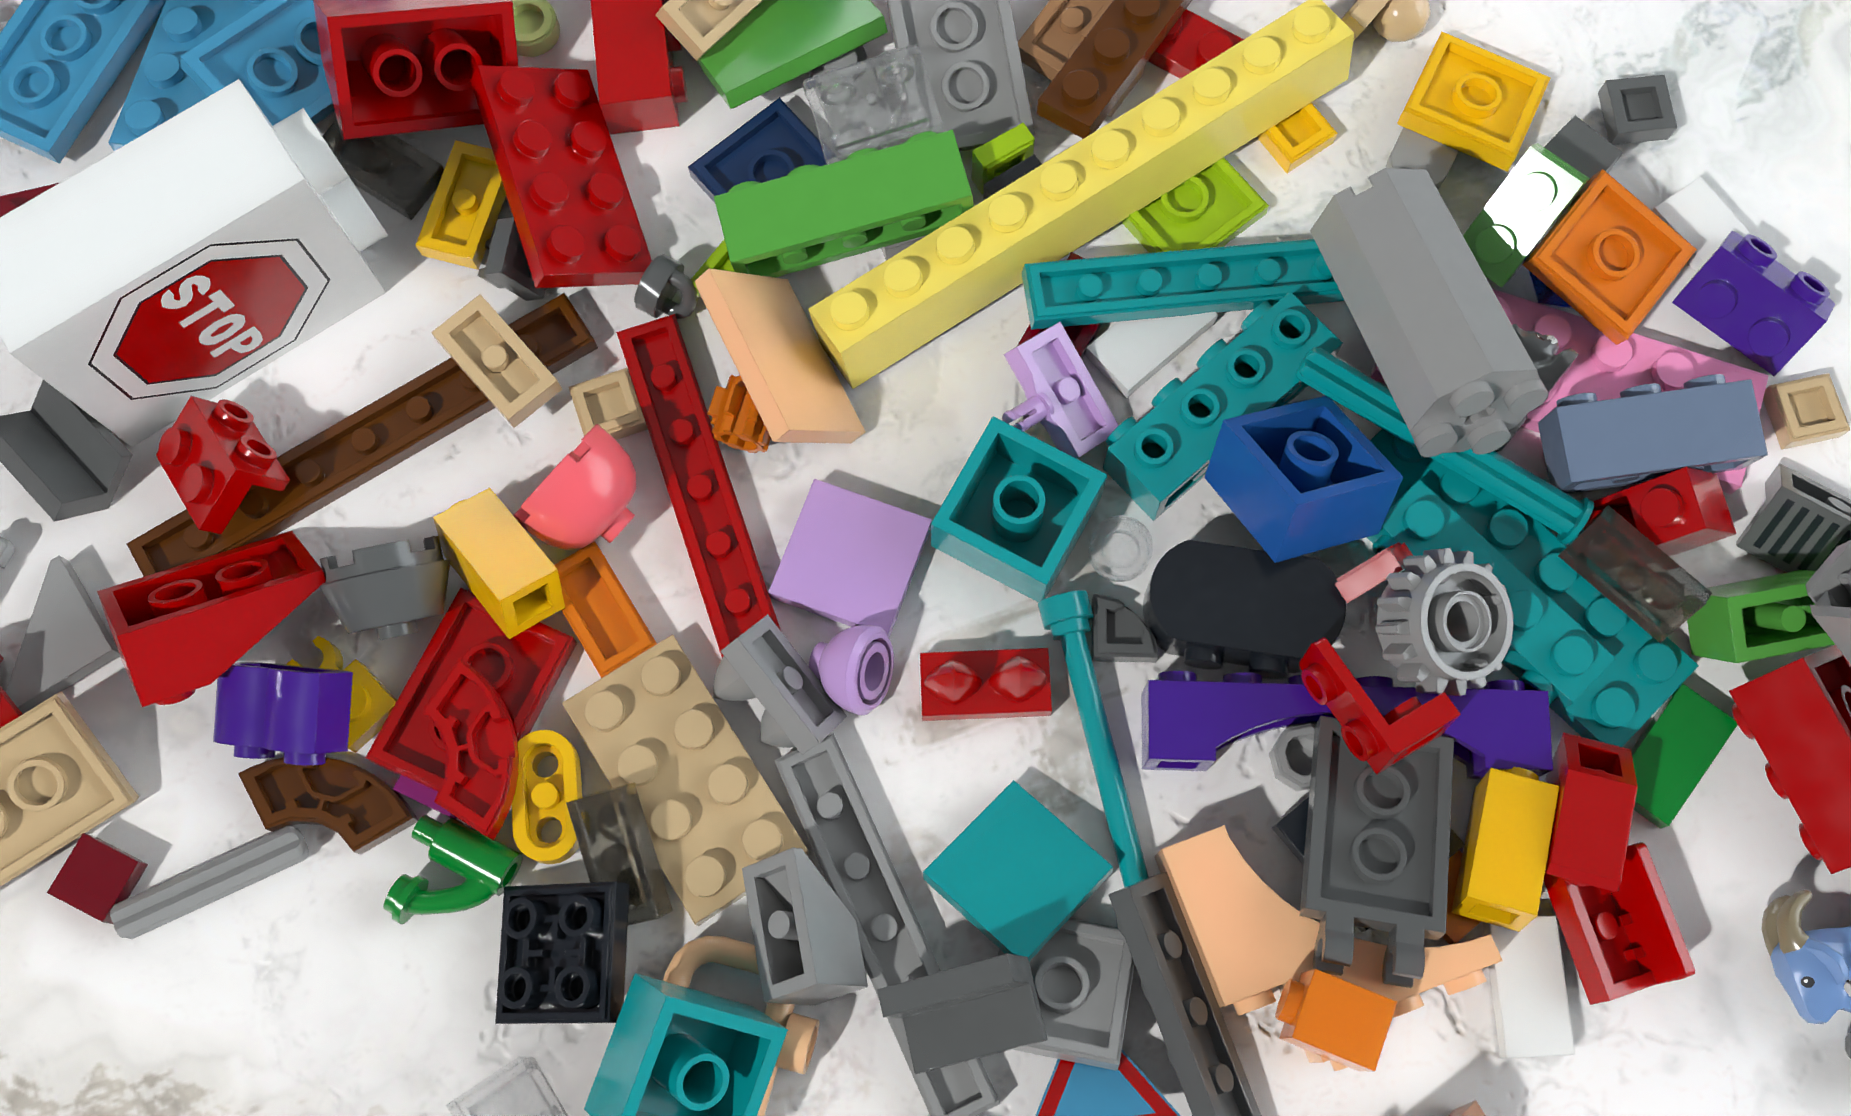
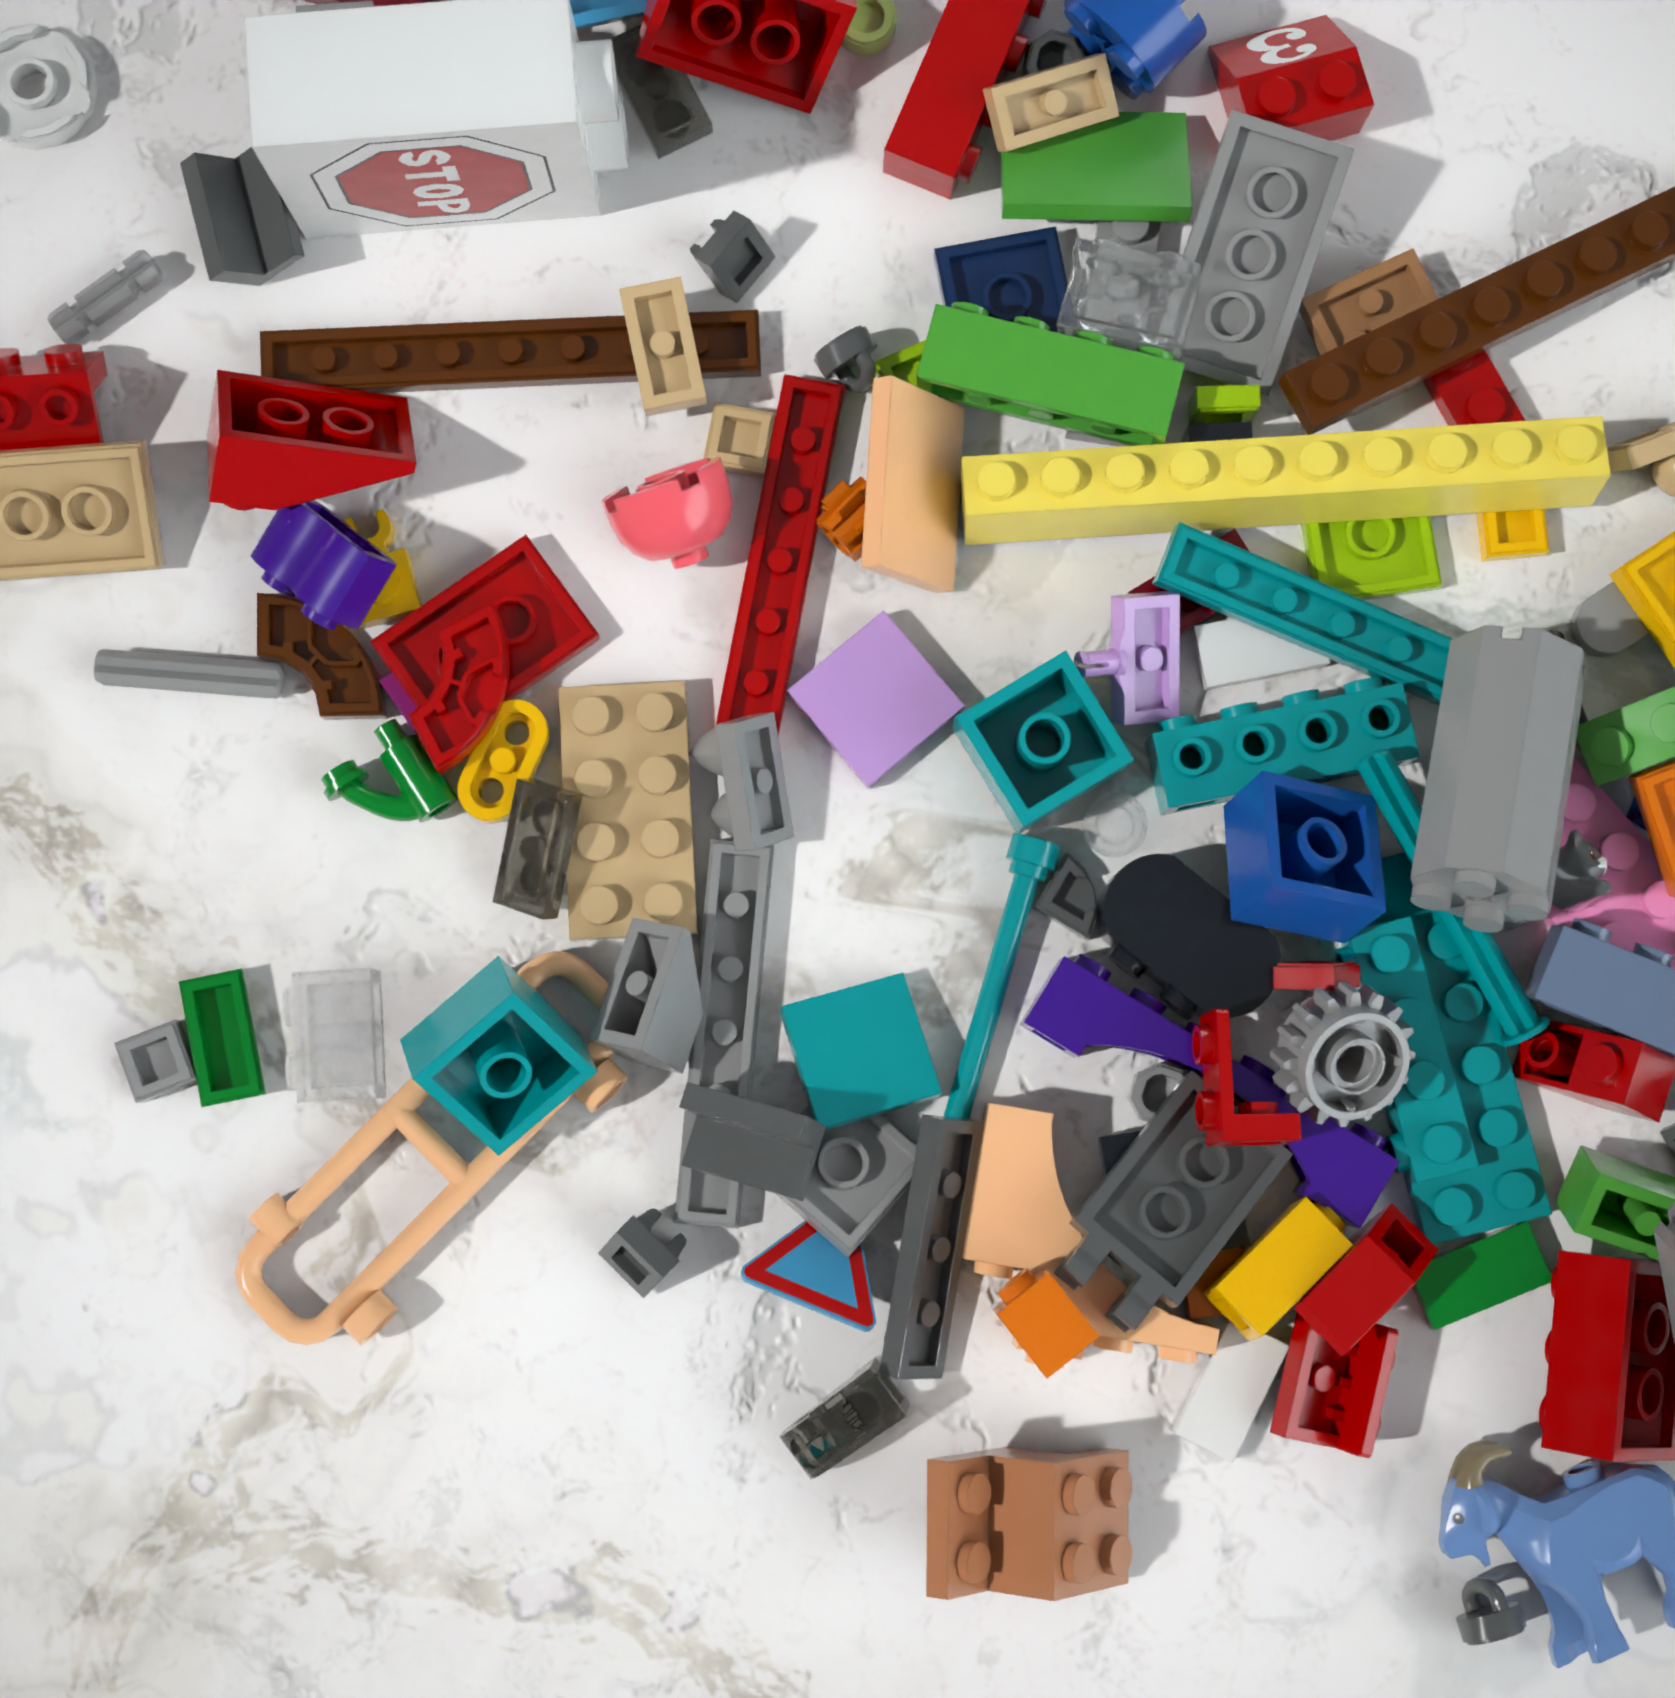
camera: 25 degrees right, 10 degrees up
light grey tile [6,555,120,714] -> none
dark red tile [47,833,148,924] -> none
red bracket [156,396,290,534] -> none
dark grey cone [319,536,451,640] -> none
yellow plate [415,140,506,270] -> none
yellow brick [433,488,565,639] -> none
red plate [470,65,652,288] -> none
black tile [495,881,630,1024] -> none
orange tile [554,541,657,678] -> none
lavender brick [809,625,894,716] -> none
red tile [920,648,1052,721] -> none
clear smoke plate [1558,505,1712,643] -> none

